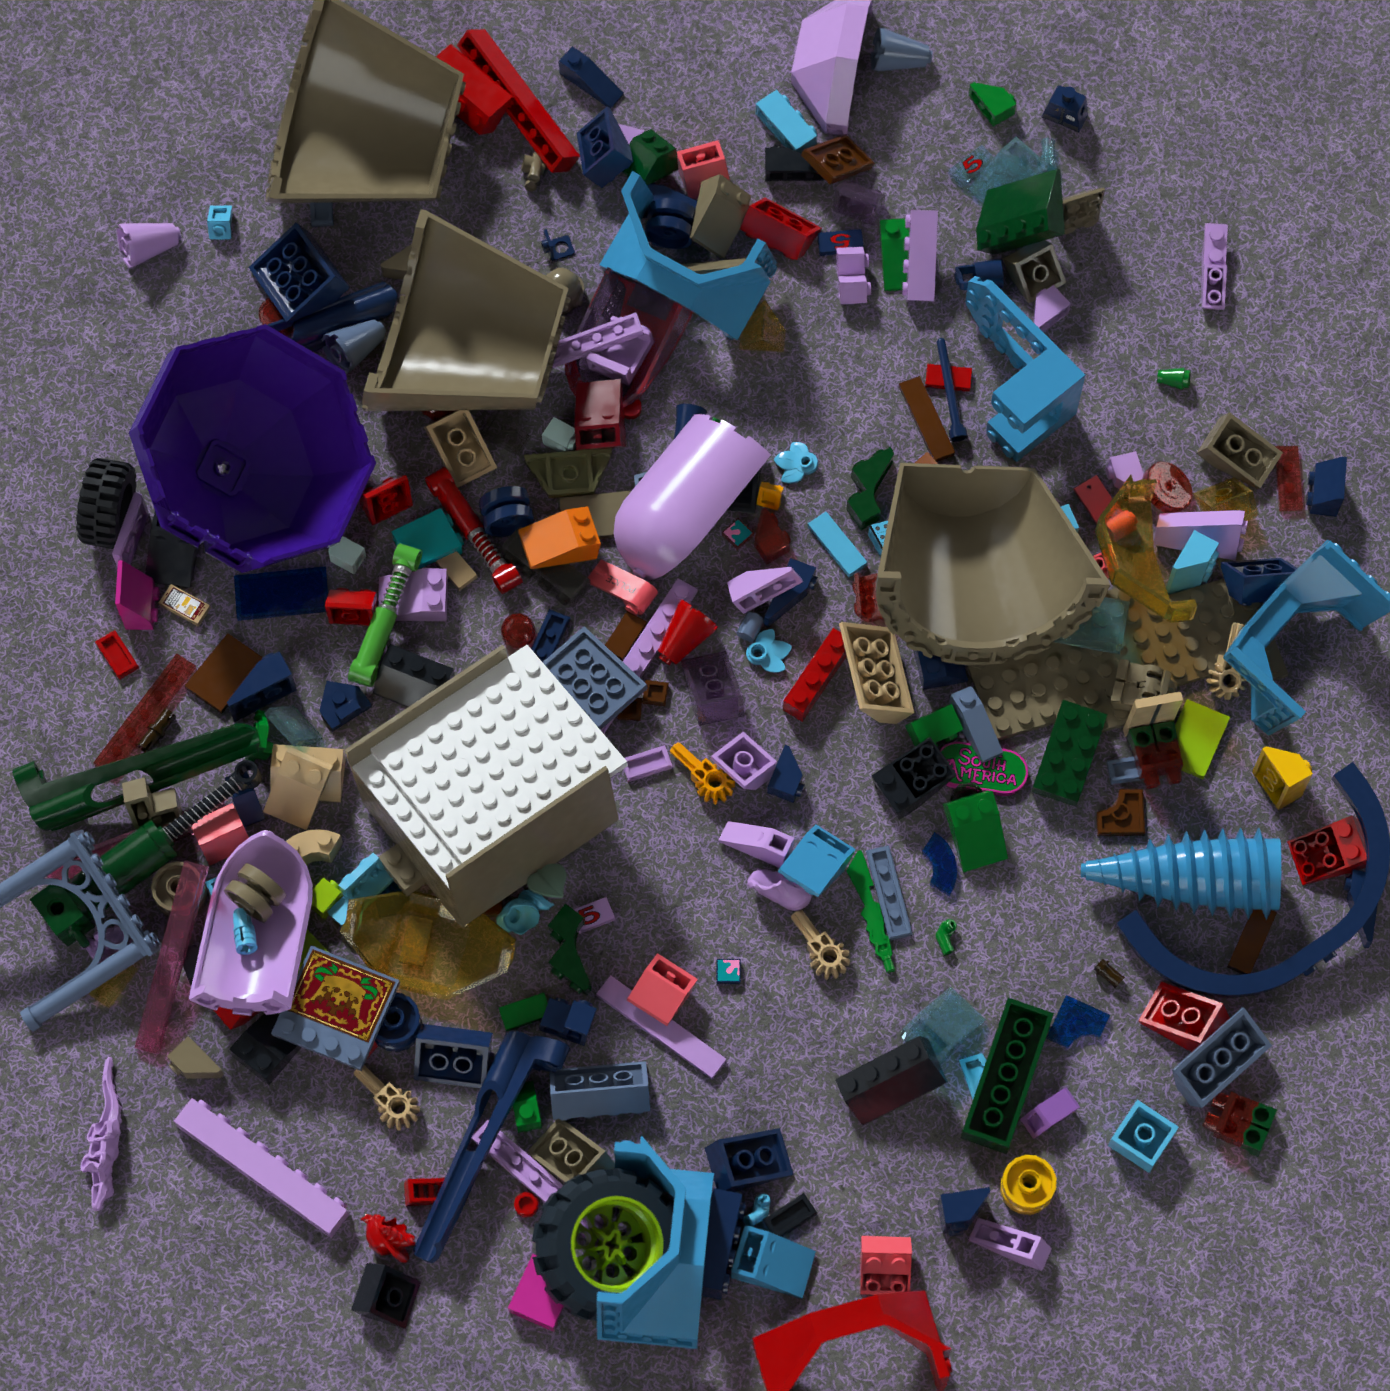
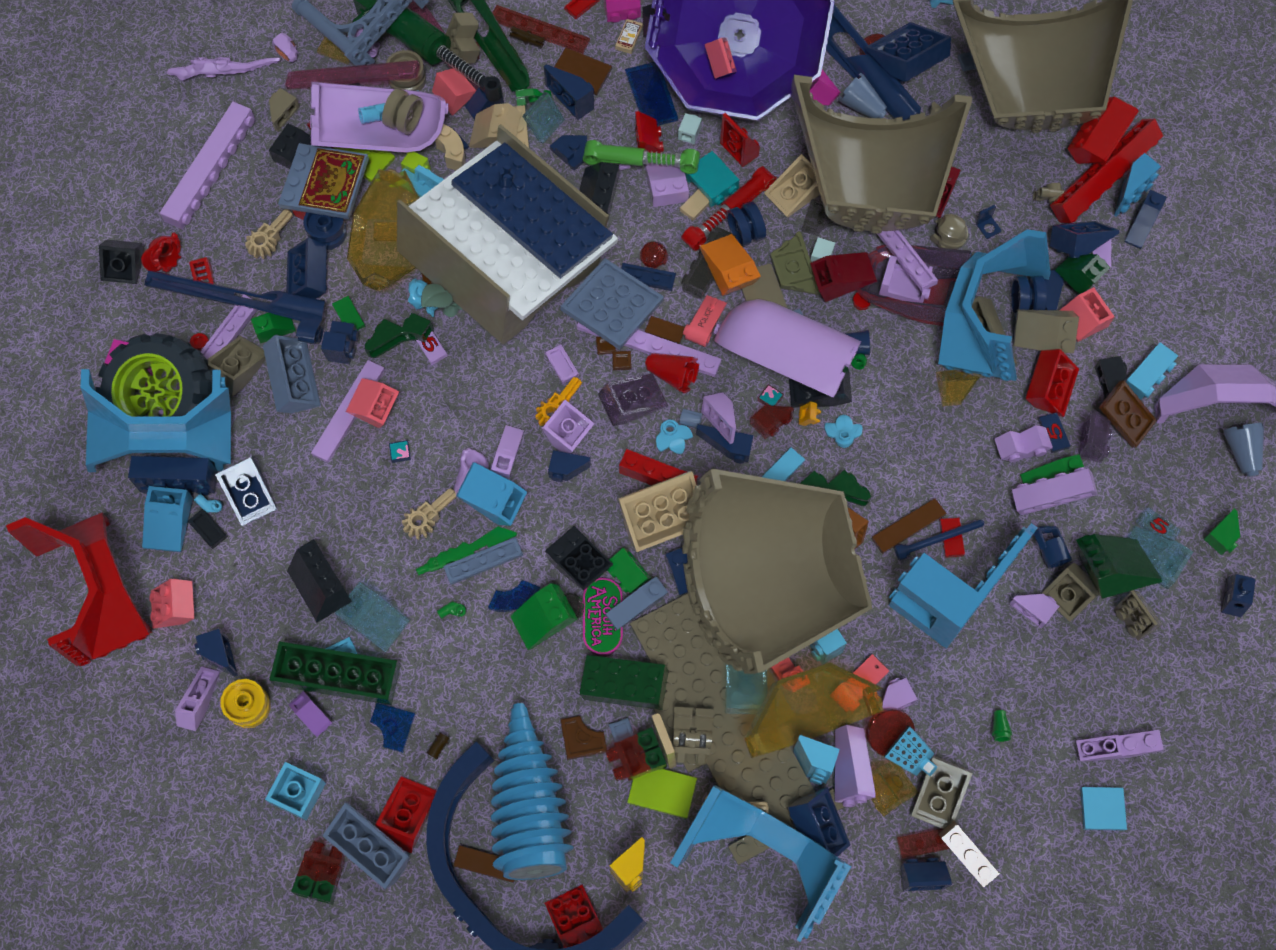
camera: 80 degrees right, 0 degrees up
clear light blue pin [1039,138,1057,172] -> none
none -> lavender rock [272,33,298,62]
none -> dark blue plate [451,142,613,279]
none -> coral slope [705,38,737,78]
none -> medium azure torso [884,726,937,776]
none -> arch [939,821,1000,887]
none -> medium azure tile [1080,787,1127,830]
none -> dark azure slope [1114,153,1161,217]

